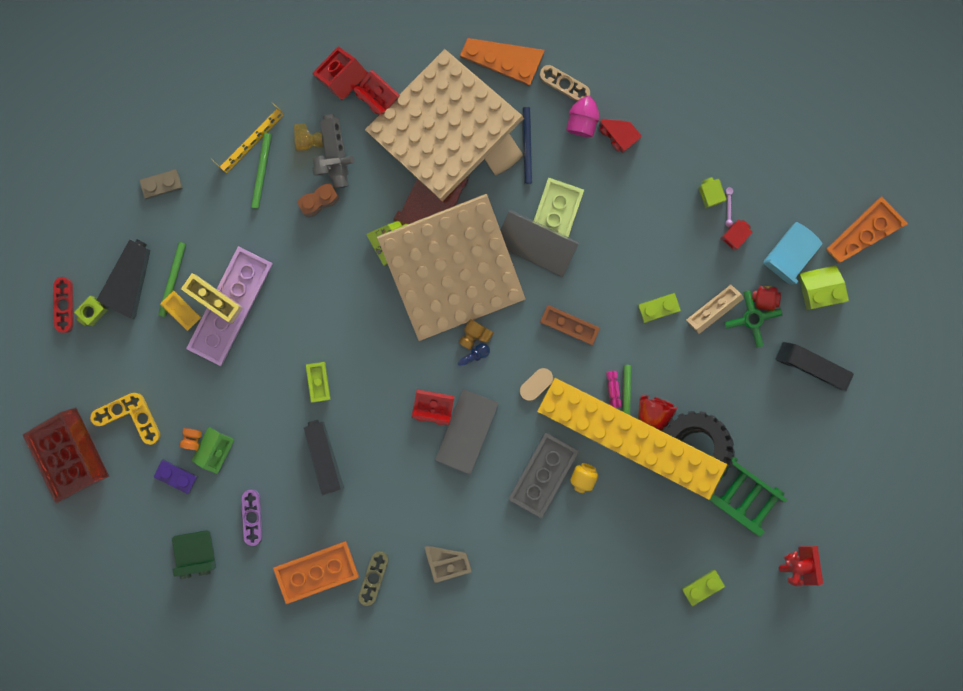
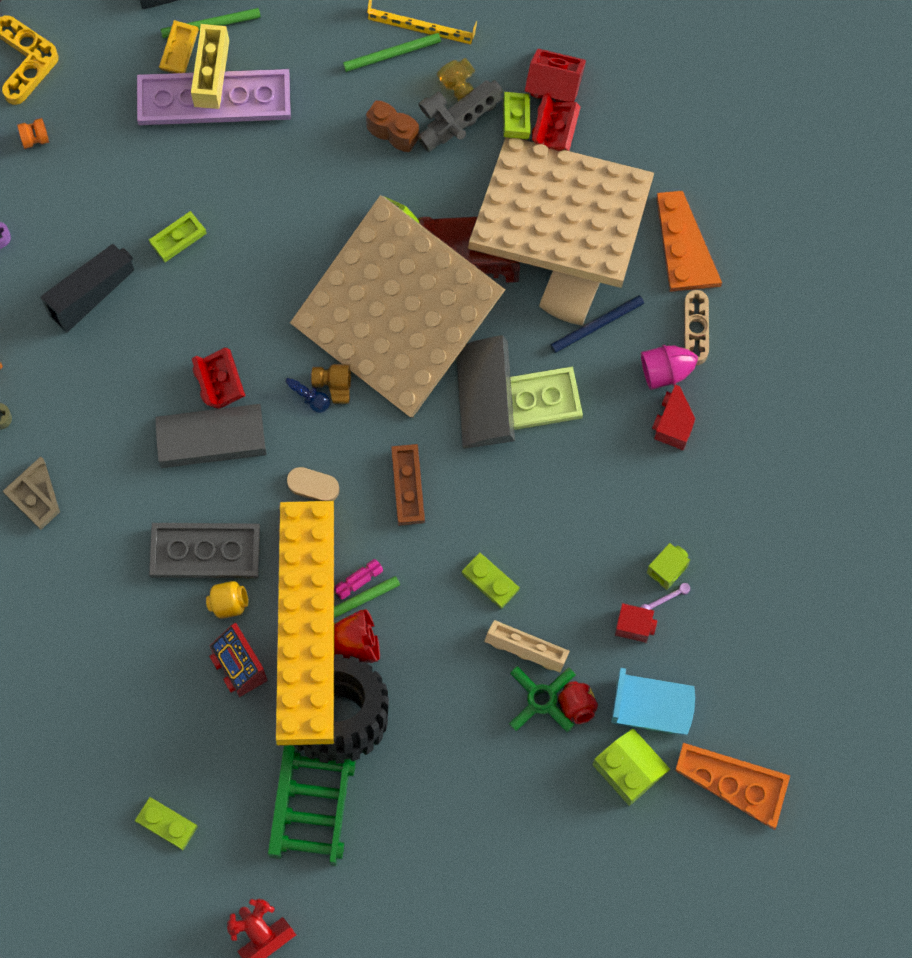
camera: 65 degrees right, 15 degrees down
bright green panel [192,427,235,474] -> none
black beam [775,342,854,391] -> none
none -> slope [209,623,268,698]
none -> lime plate [503,92,530,139]

